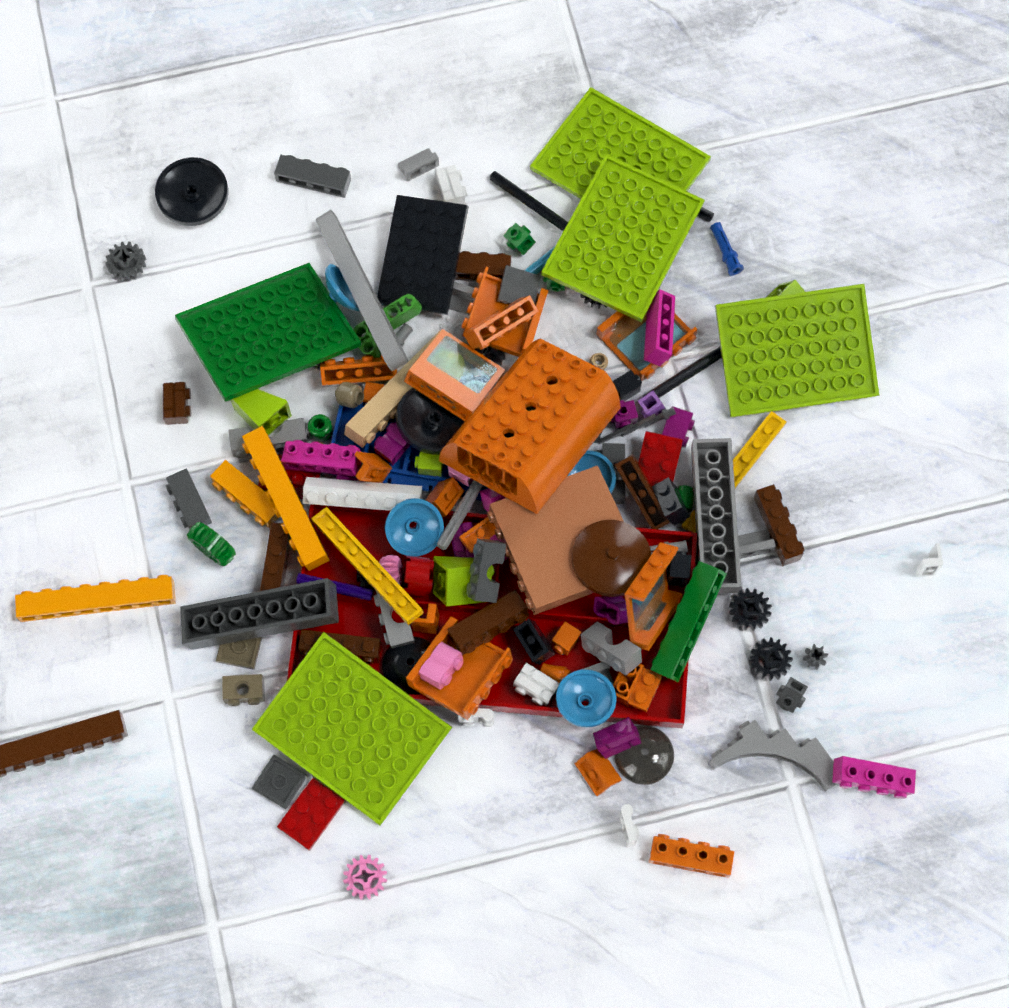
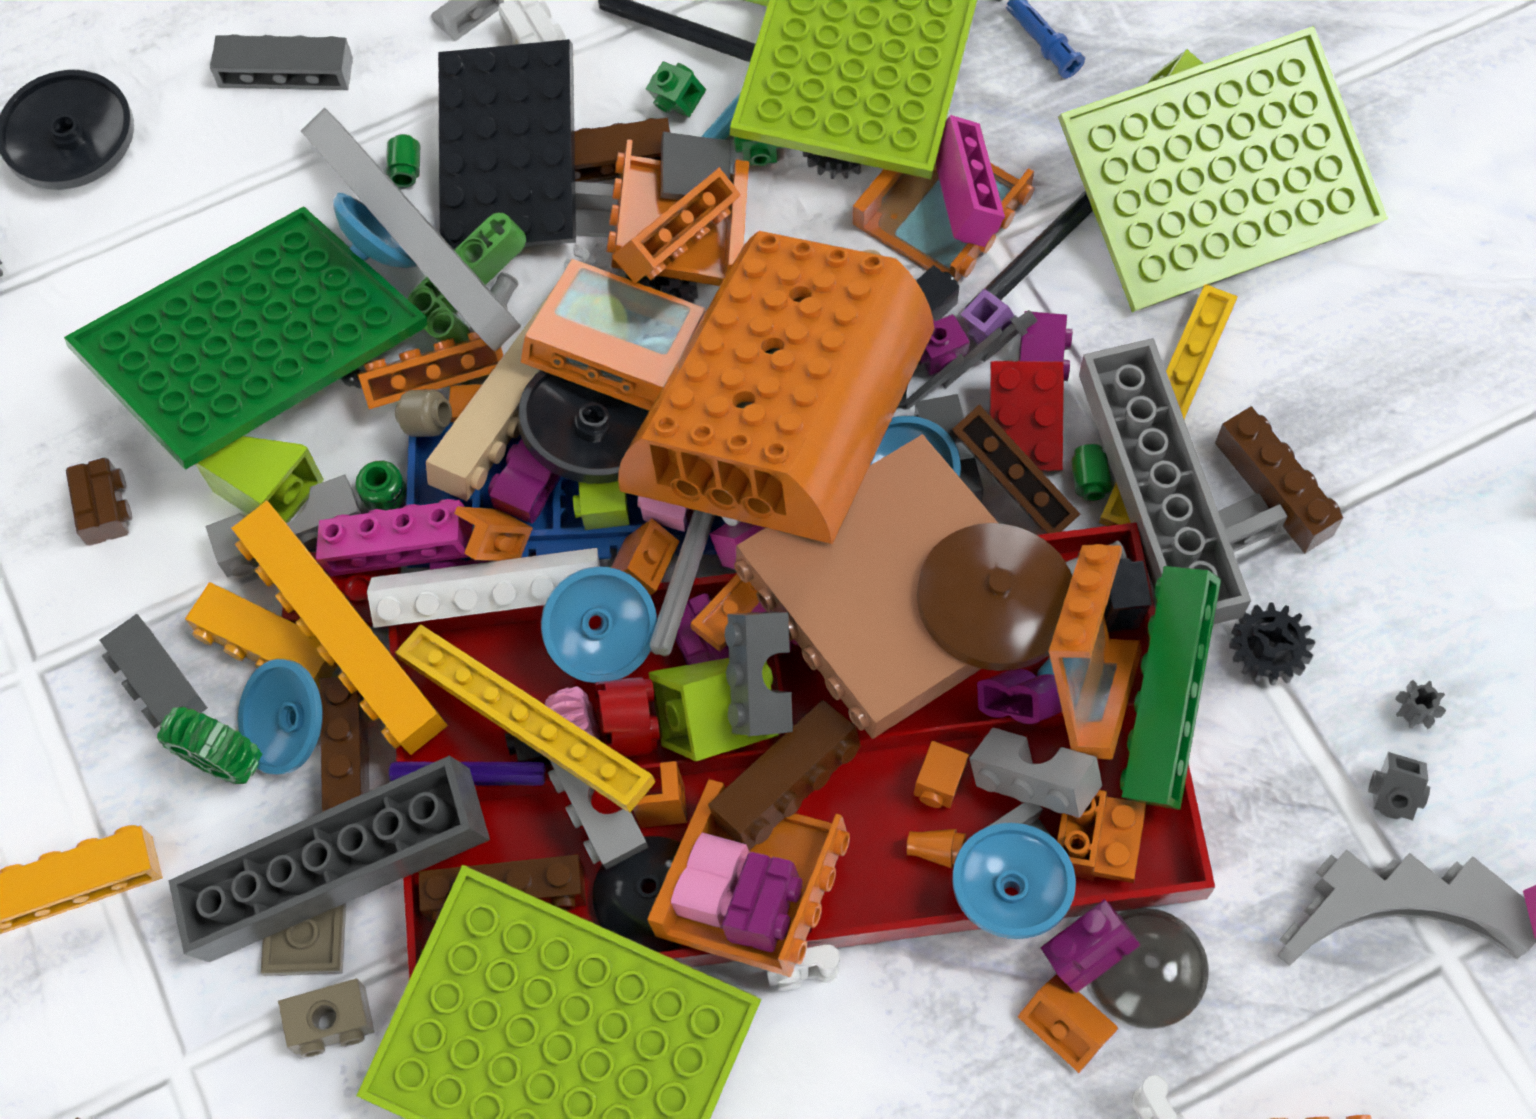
camera: 10 degrees left, 5 degrees down
black brick [513,618,555,665] -> none
white brick [513,663,560,707] -> none
black brick [652,477,691,526] -> none
black gear [749,637,793,681] -> none
none -> dark azure dish [238,659,323,775]
none -> green brick [386,134,421,187]
none -> magenta brick [721,852,803,952]

